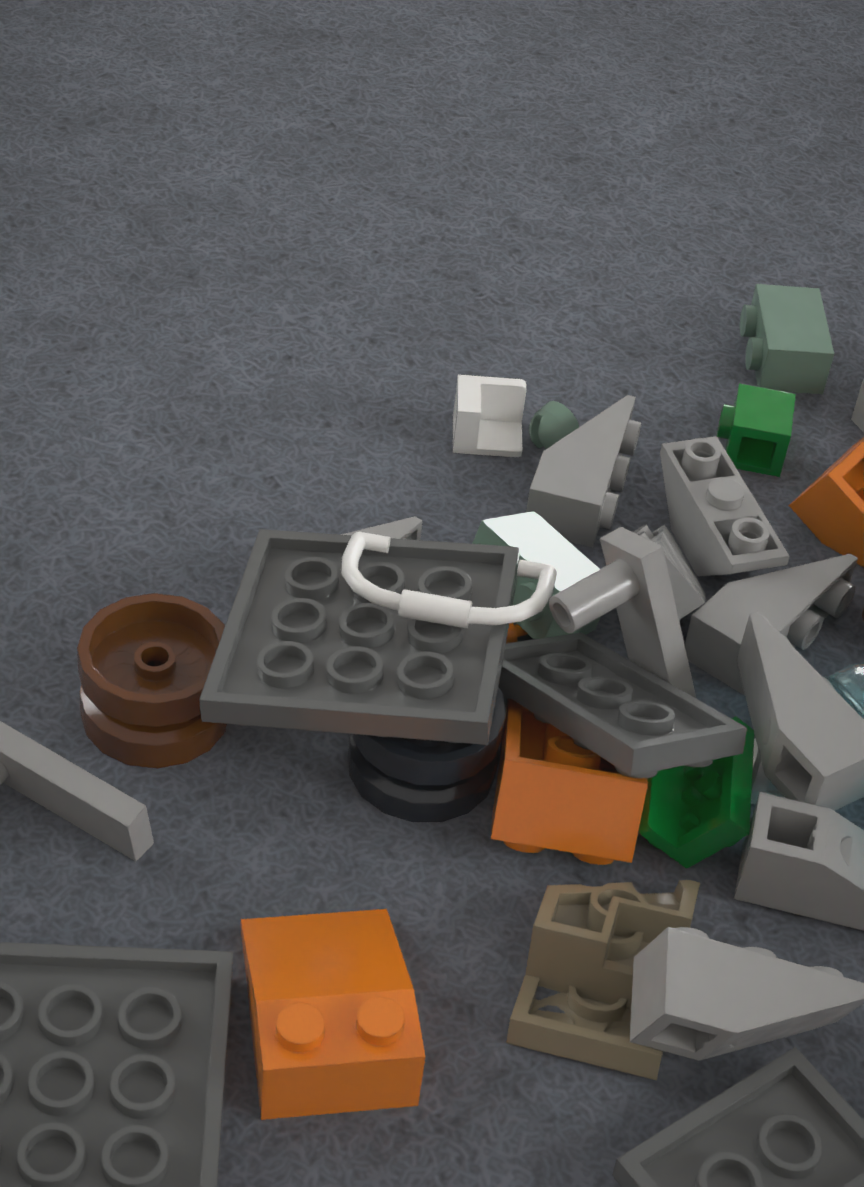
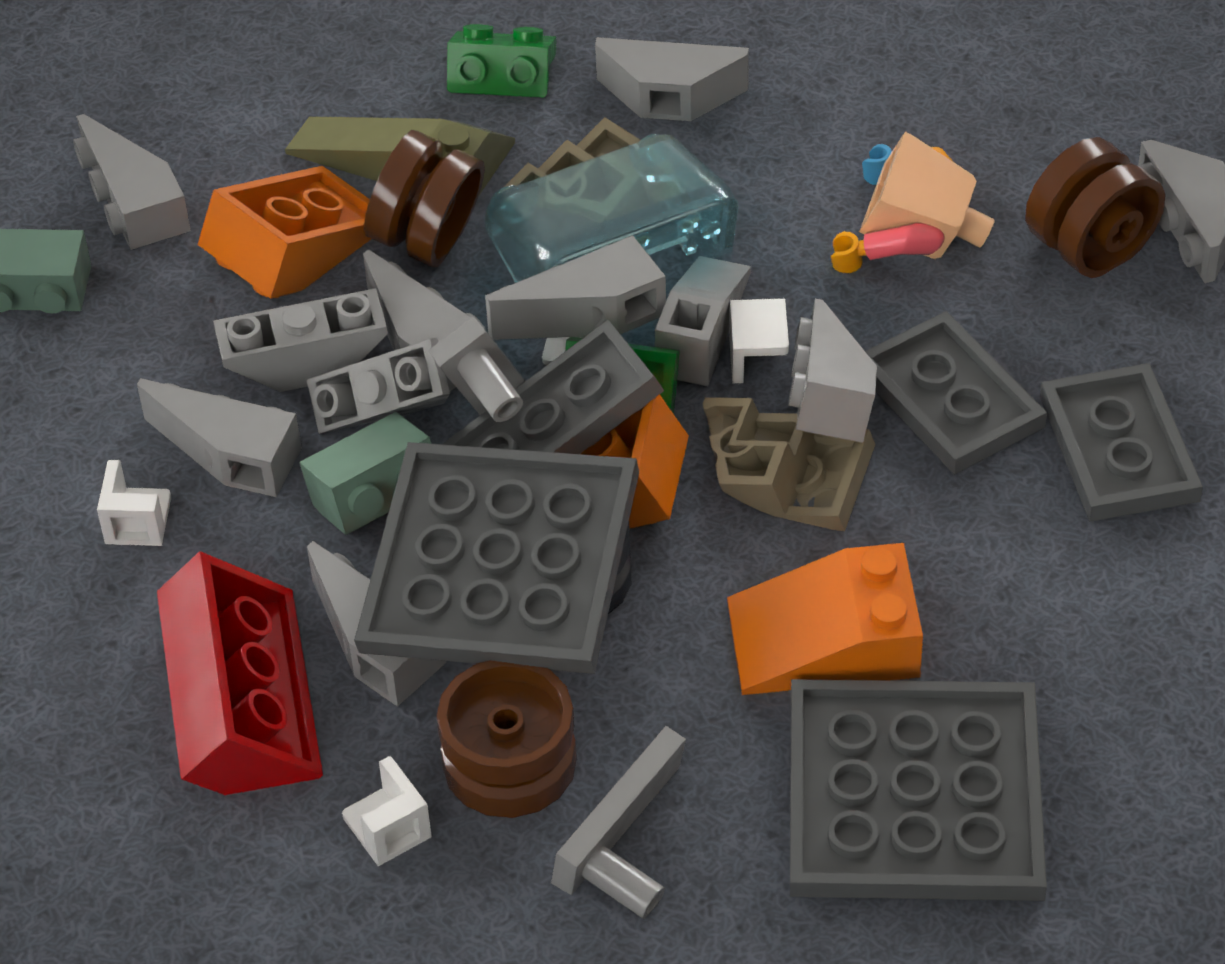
camera: 80 degrees left, 5 degrees up
white piece [341,532,557,628] -> none
sand green hinge [529,401,579,449] -> none
green brick [717,383,796,477] -> none
none -> red slope [157,551,323,795]
none -> white panel [342,756,432,866]
none -> white panel [729,299,789,384]

